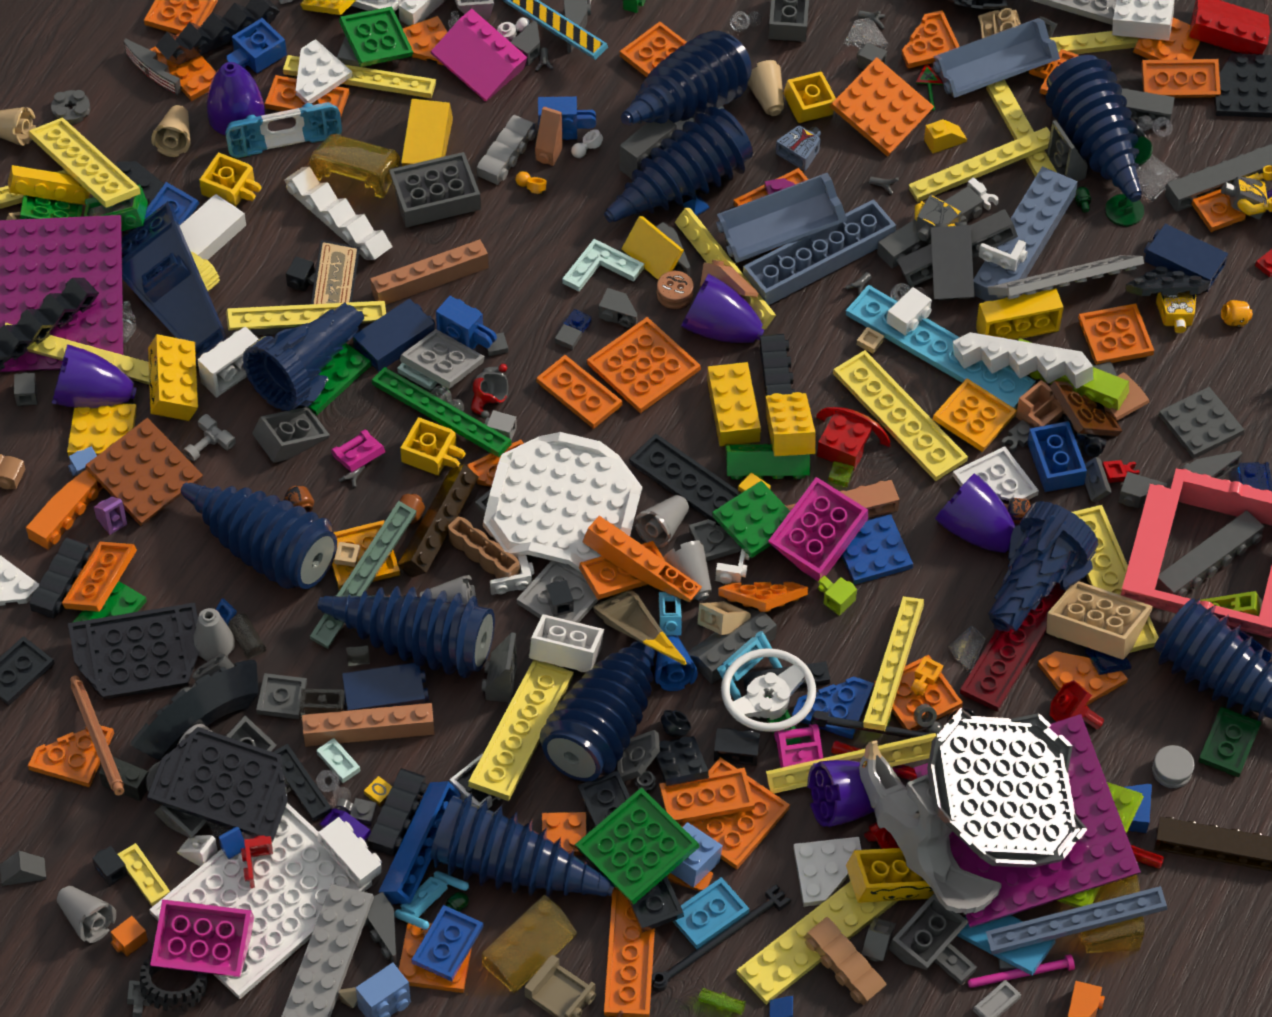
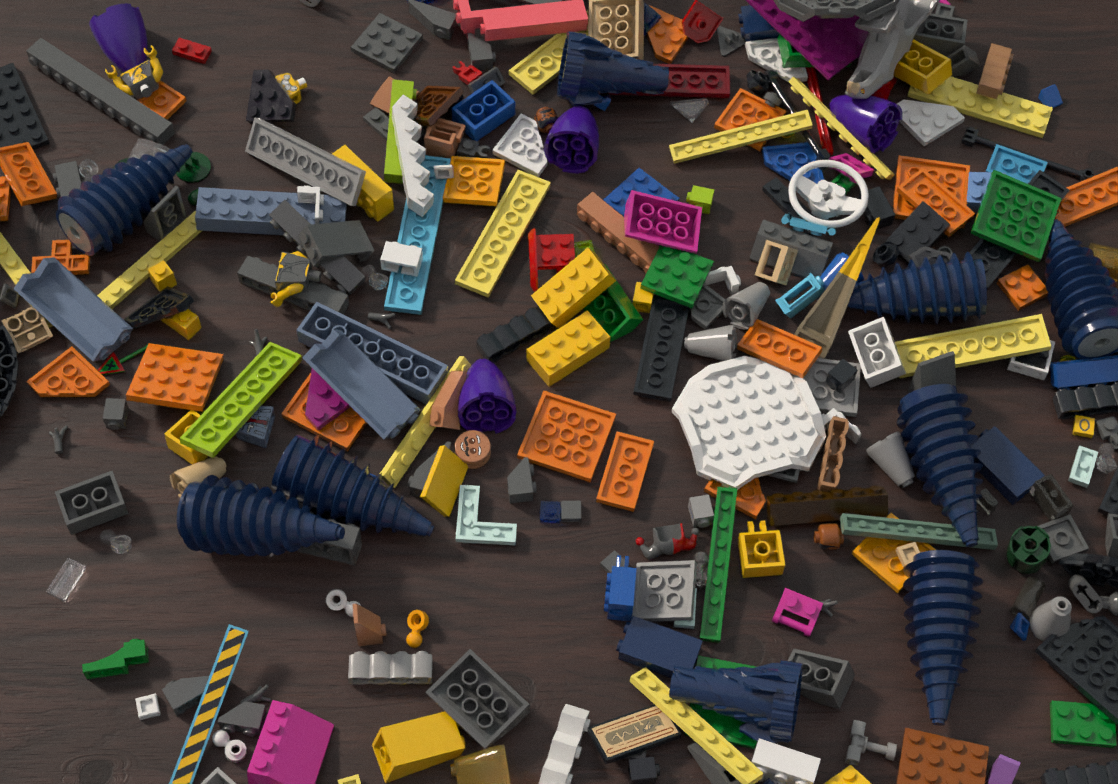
camera: 120 degrees left, 5 degrees up
orange plate [62,542,137,612] -> none
dark orange head [284,486,315,513] -> none
nougat brick [302,703,435,747] -> none
nougat brick [370,239,489,305] -> none
blue brick [538,96,596,140] -> none
orange slope [582,515,702,602] -> none
orange plate [620,21,687,77] -> none
clear neon green pin [698,988,746,1015] -> none
orange plate [718,582,808,612] -> none
clear slope [844,18,889,49] -> none
tan plate [856,327,884,354] -> none
light yellow plate [909,127,1051,203] -> none
light orange plate [911,656,944,696] -> none
white plate [967,178,999,210] -> none
orange plate [1078,304,1154,365] -> none
dark blue brick [1144,223,1228,292] -> none
light orange head [1221,300,1253,327] -> none
none -> black plate [123,286,194,329]
none -> yellow brick [148,260,177,292]
none -> lime plate [180,342,302,458]
none -> white slope [434,165,454,179]
none -> dark green cylinder [1006,526,1051,574]

